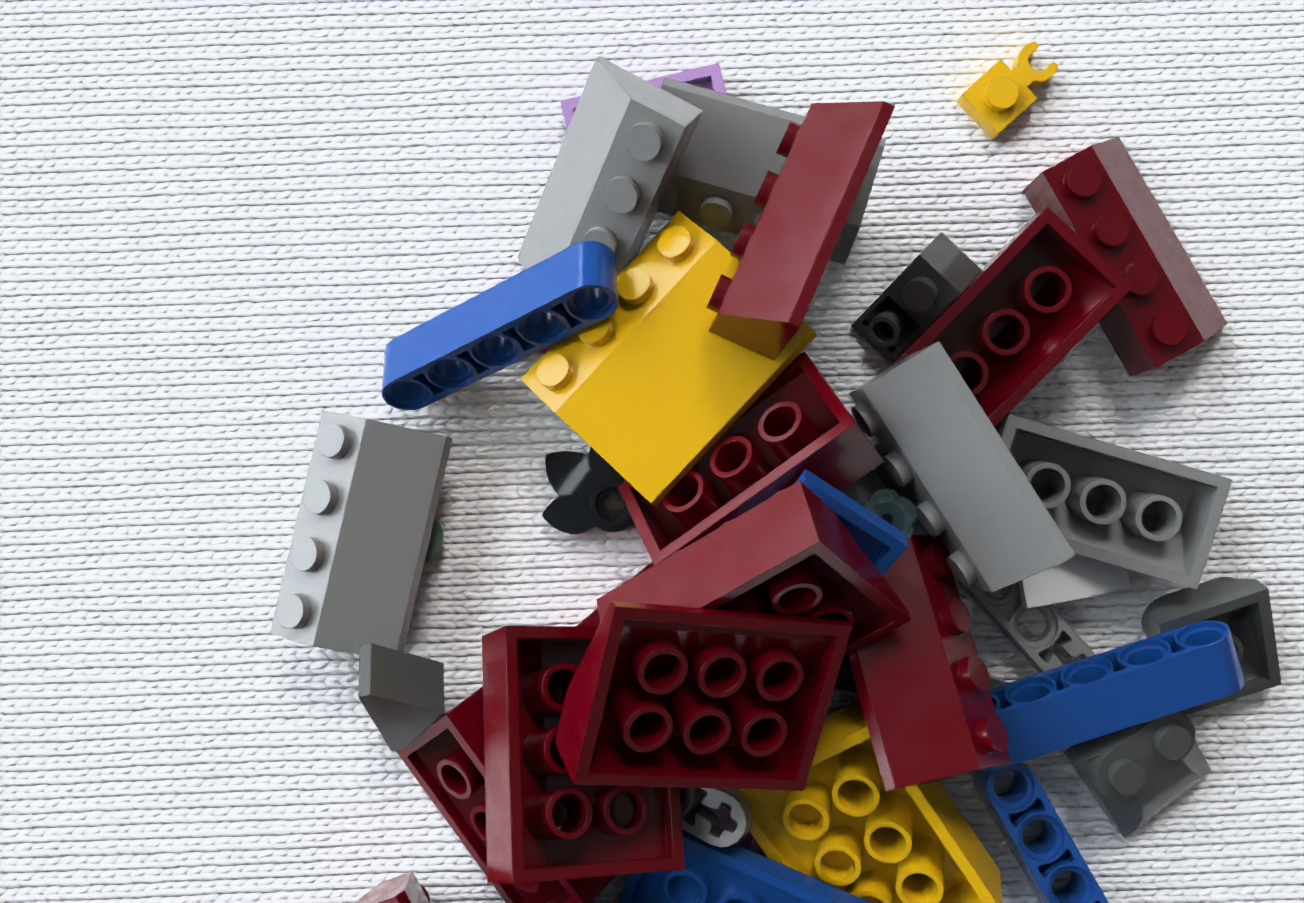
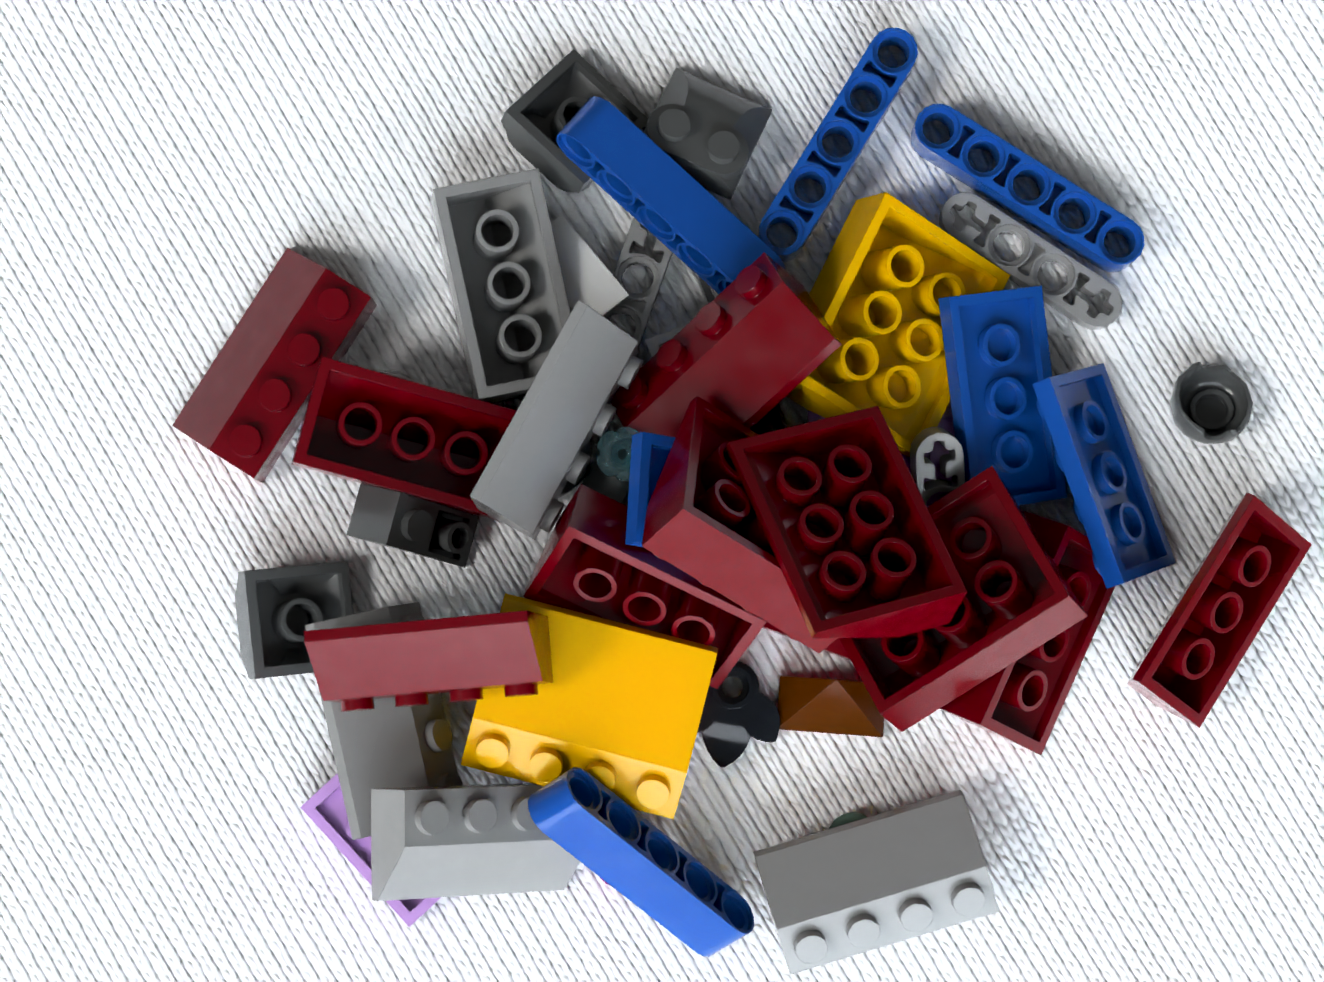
camera: 120 degrees left, 0 degrees up
dark grey slope [358,643,445,751] -> none
yellow plate [956,41,1058,140] -> none
none -> dark grey slope [235,561,353,680]
none -> reddish brown slope [777,676,884,737]

